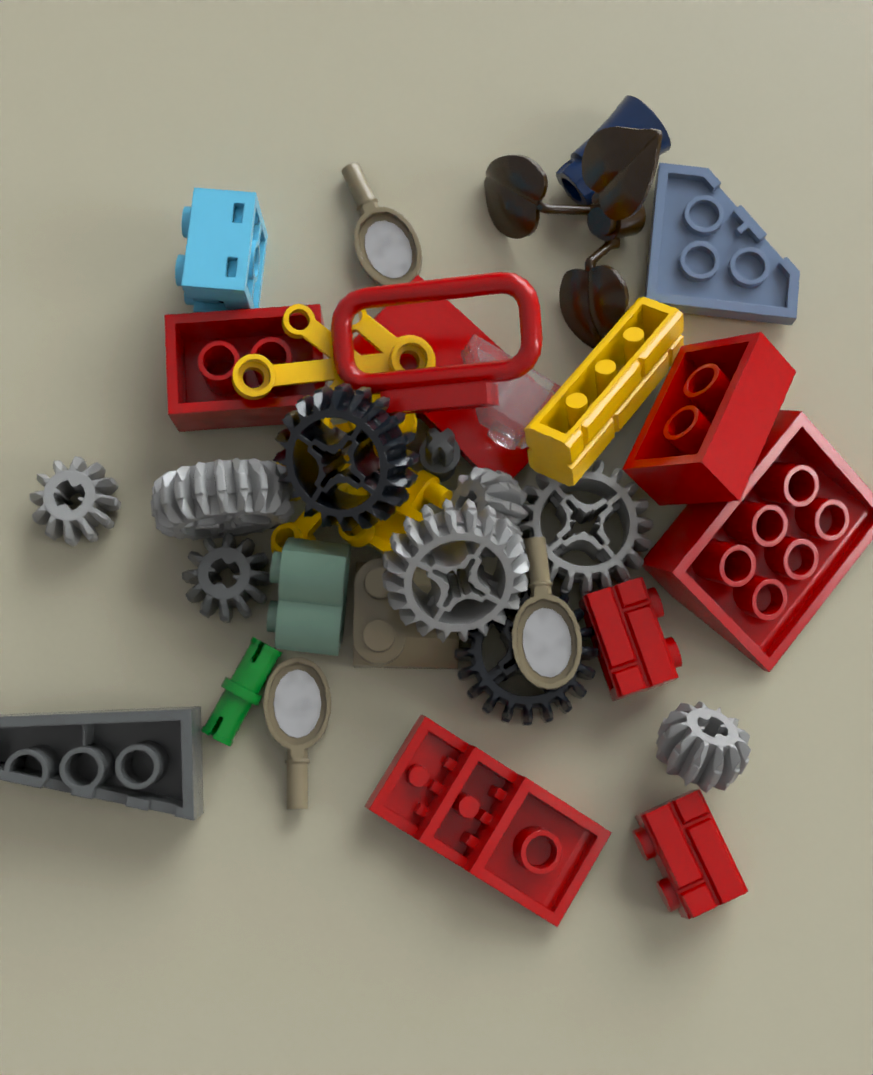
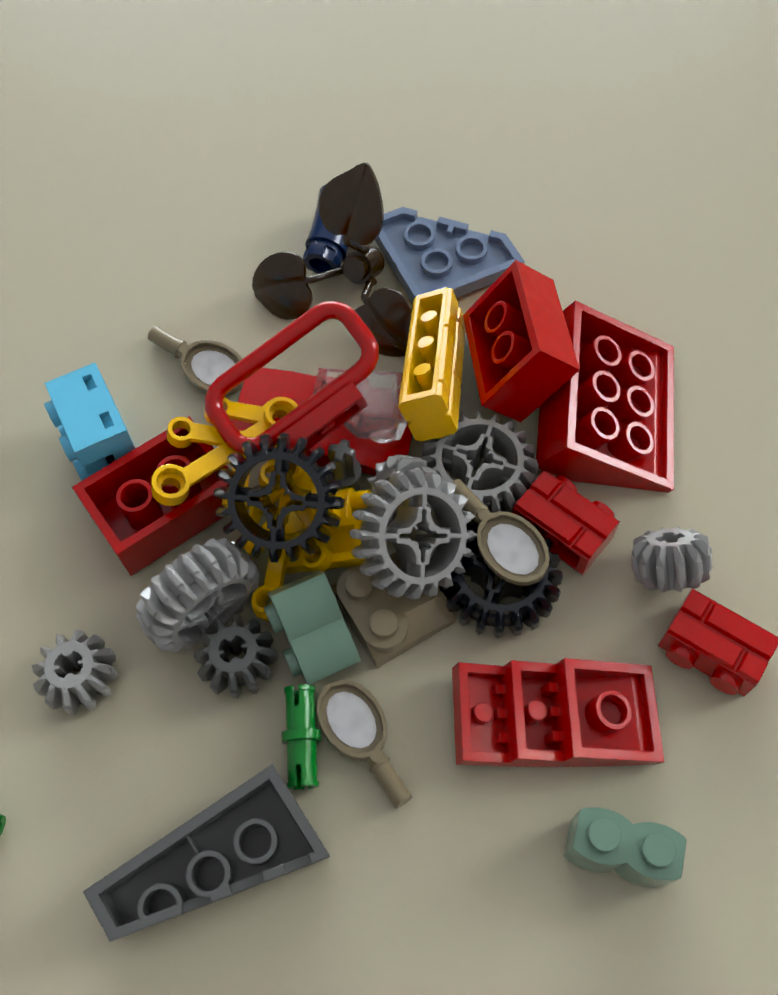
camera: 30 degrees left, 15 degrees down
none -> sand green brick [564,807,687,887]

